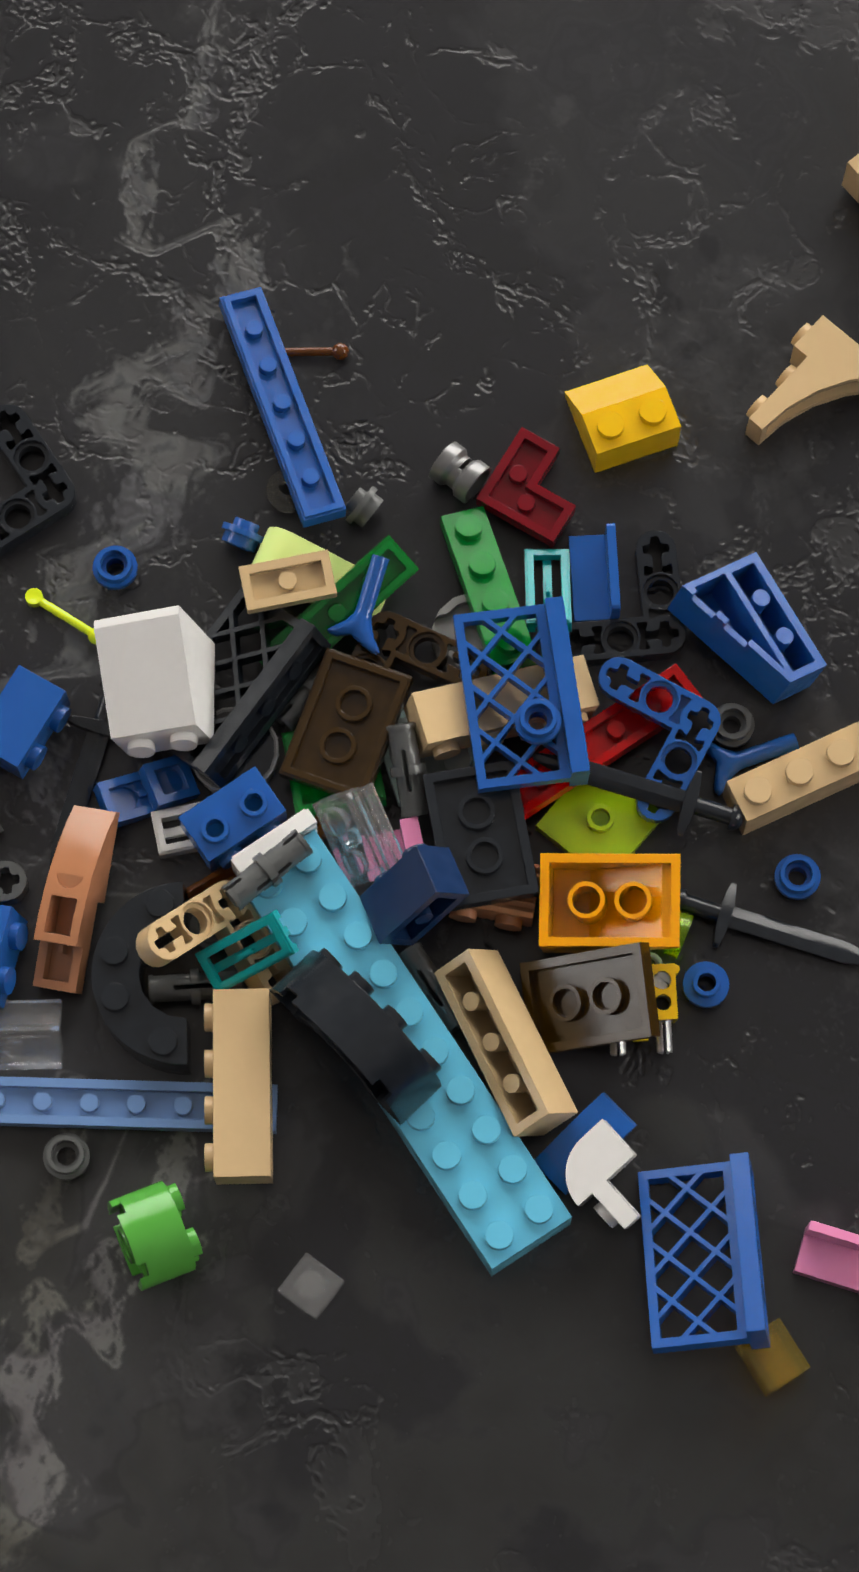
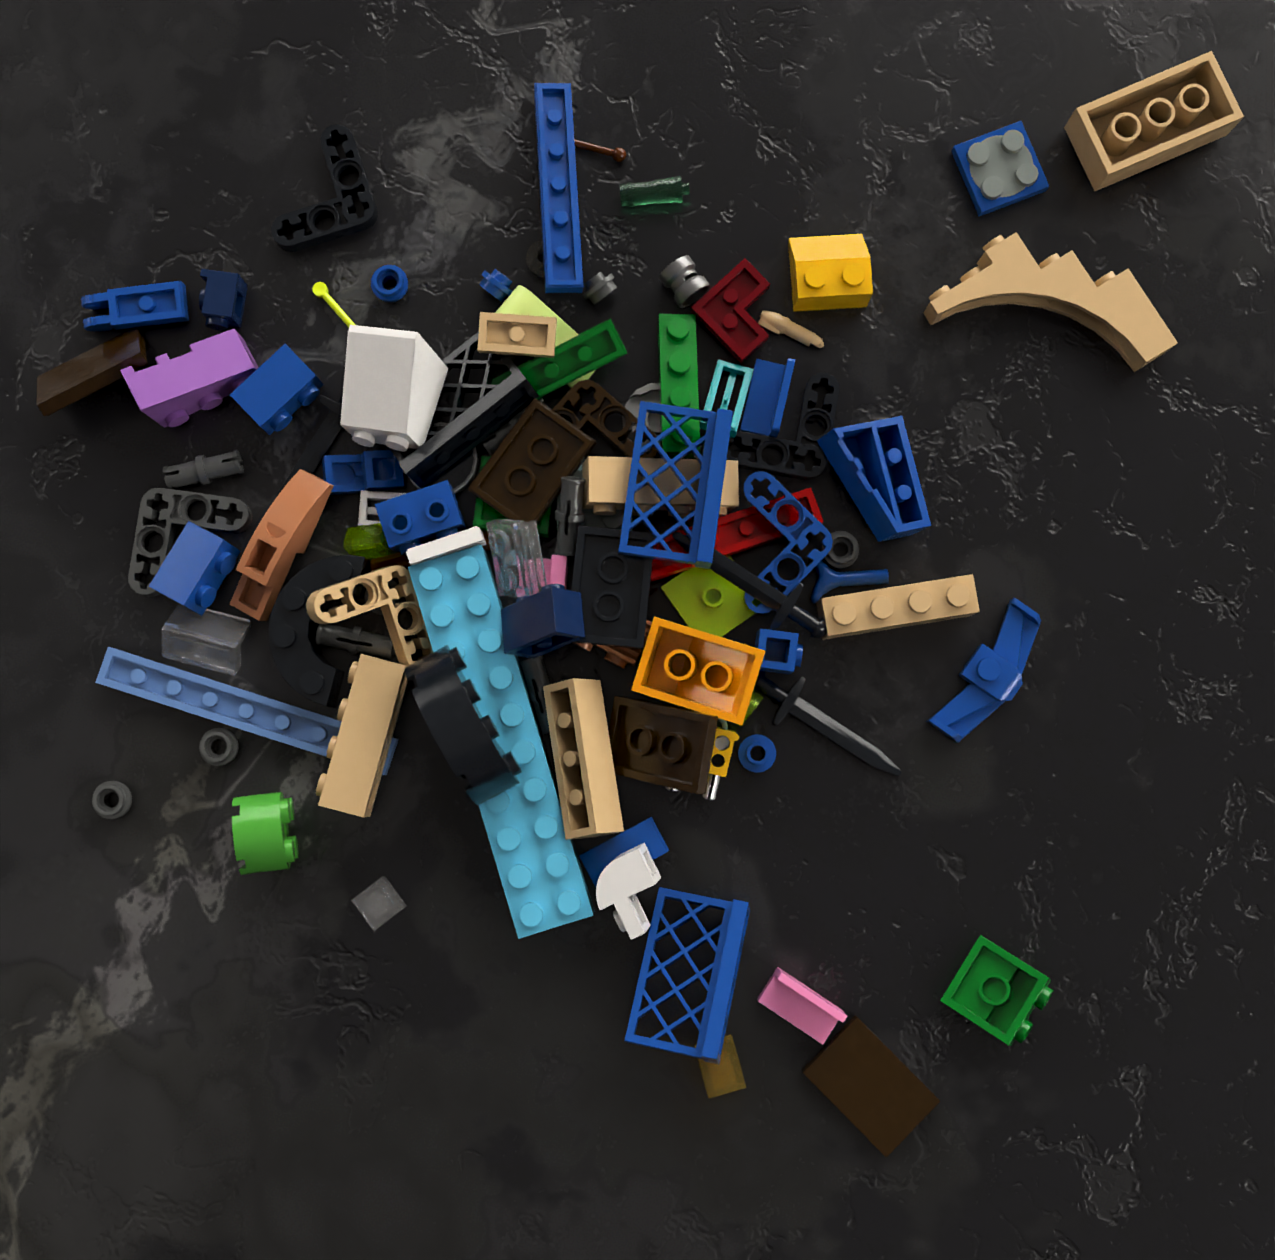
camera: 15 degrees right, 10 degrees up
teal tile [195,909,299,989] -> none
dark grey pin [221,829,313,911] -> none
blue piece [327,554,389,654] -> none
blue plate [514,699,561,745] -> none
blue plate [774,854,821,900] -> none
none -> clear neon green slope [343,523,391,559]
none -> clear green piece [619,176,690,207]
none -> blue brick [755,628,803,674]
none -> tan piece [758,311,824,348]
none -> light grey piece [951,121,1050,217]

